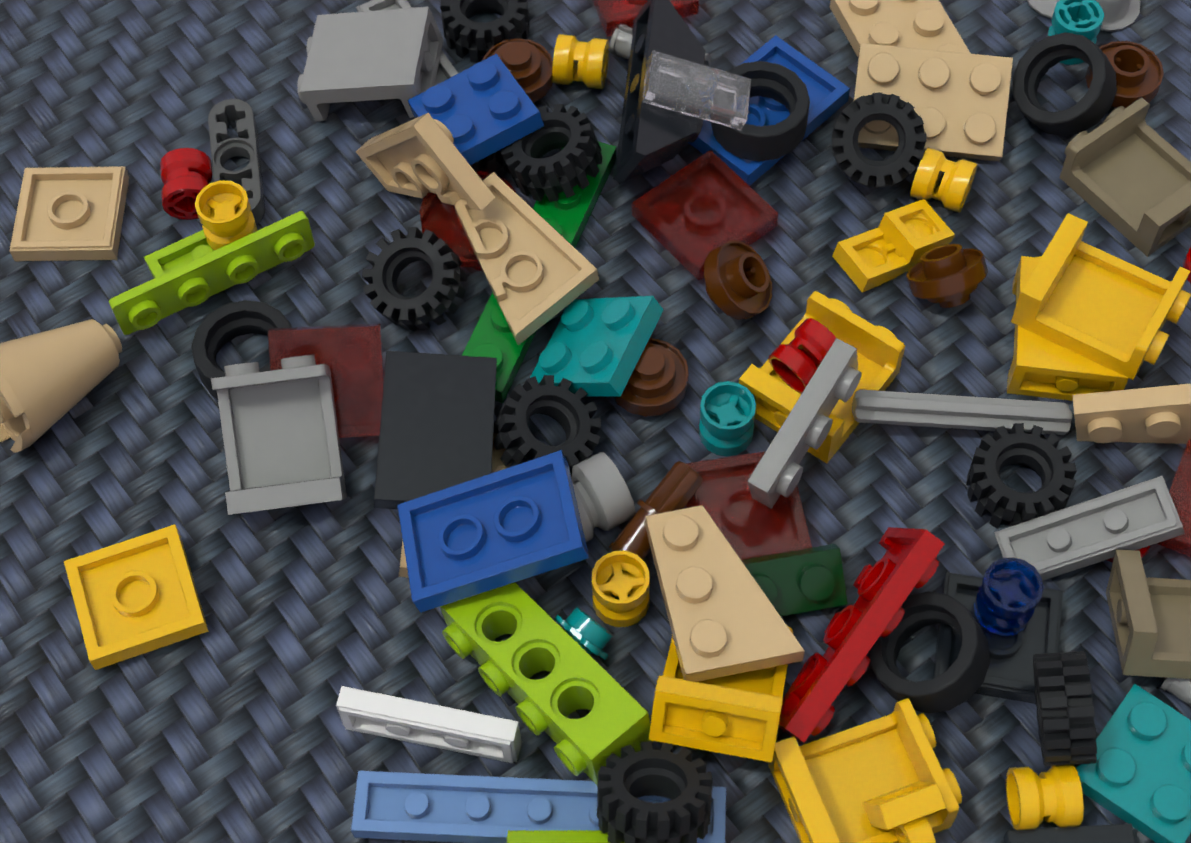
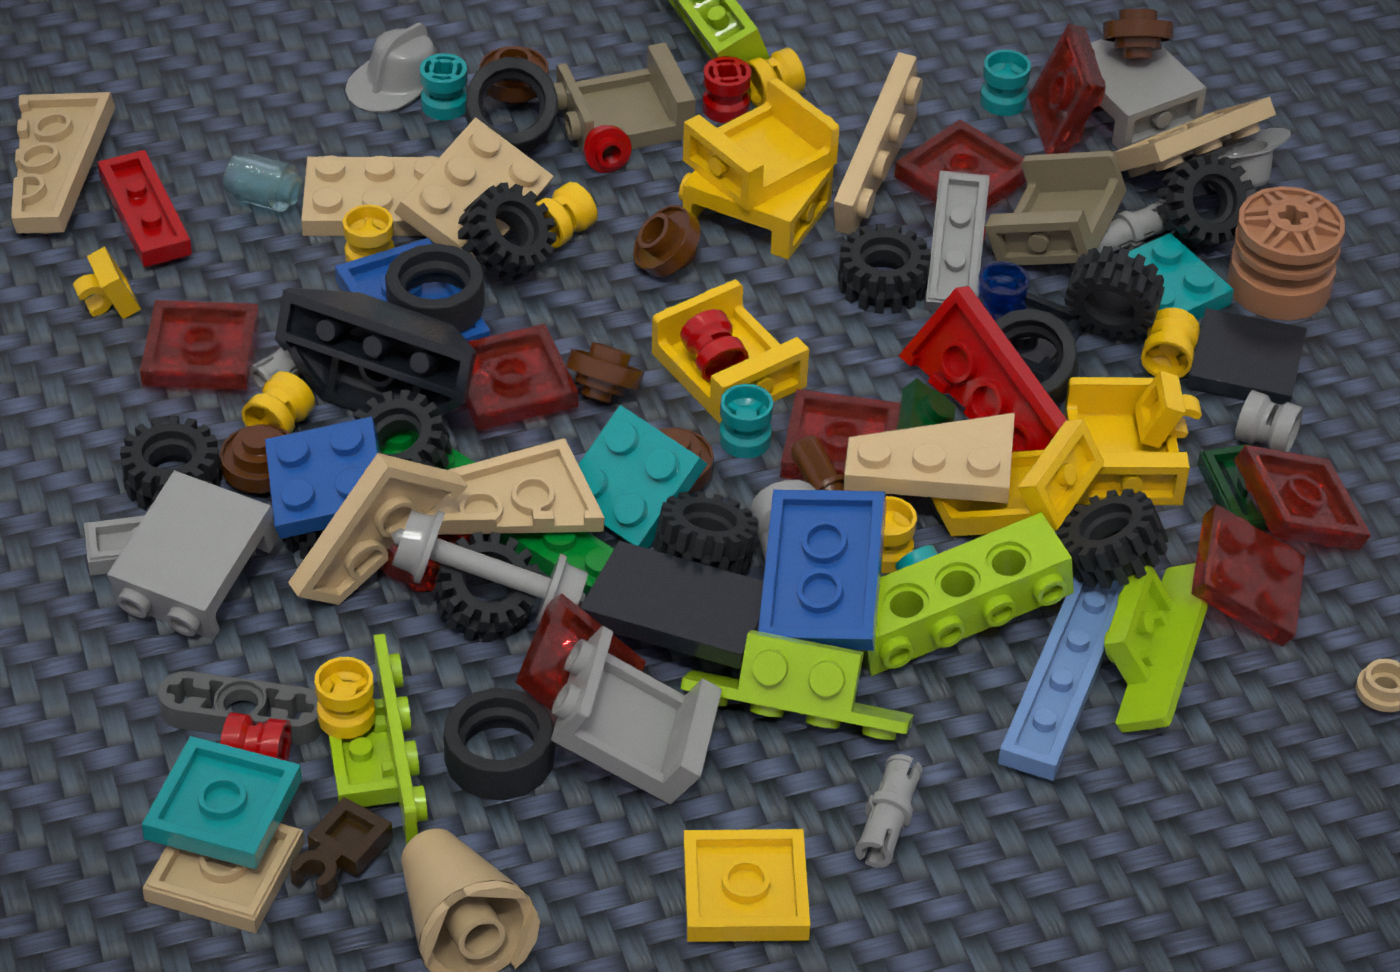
camera: 75 degrees left, 15 degrees down
white tile [336,686,522,763] -> none
clear plate [642,50,751,130] -> none
light grey plate [747,338,862,509] -> none
yellow slope [832,199,955,293] -> none
light grey axle [852,389,1072,435] -> none
none -> teal plate [142,736,302,869]
none -> dark brown plate [290,797,393,900]
none -> yellow wheel [342,204,395,262]
none -> light grey piece [391,510,588,627]
none -> red plate [583,125,632,173]
none -> lime bracket [680,630,914,740]
none -> light grey pin [855,754,923,868]

